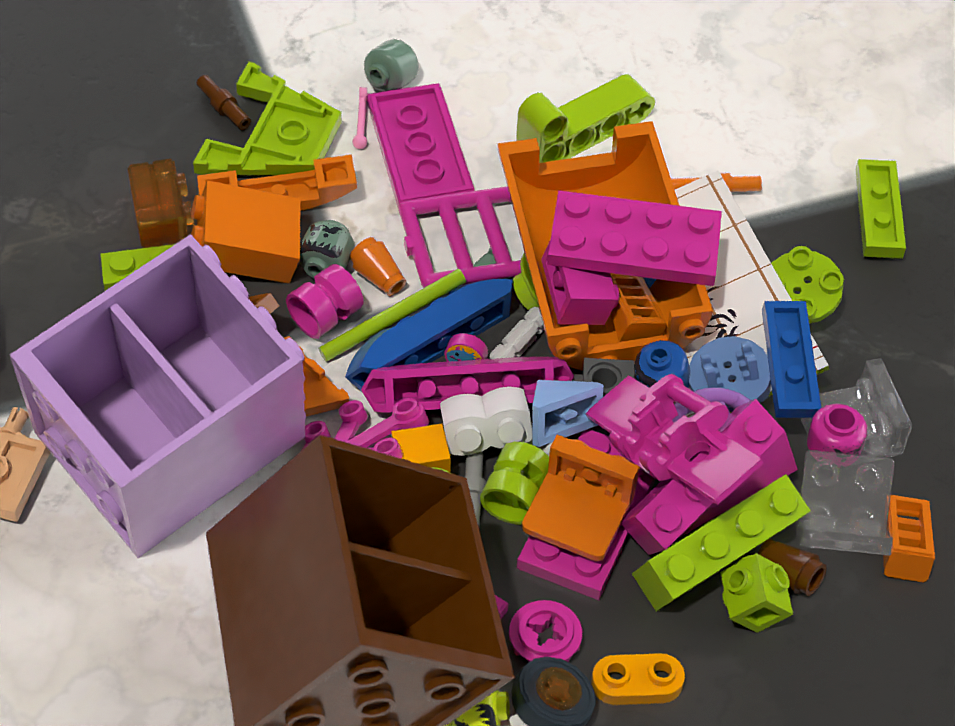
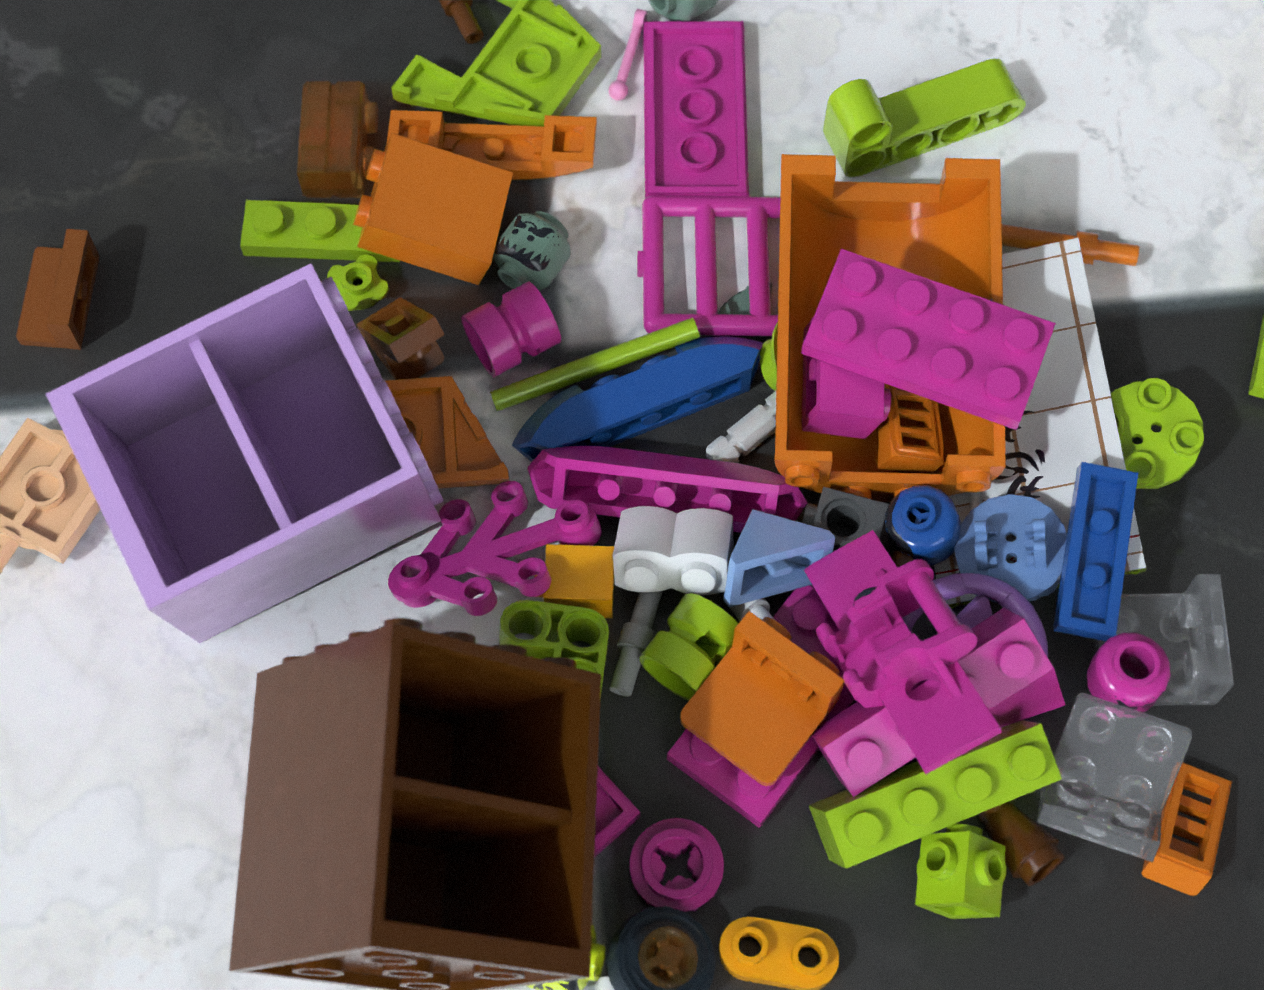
camera: 15 degrees right, 15 degrees up
orange cone [350,237,406,296] -> none
tile [445,334,488,362] -> none

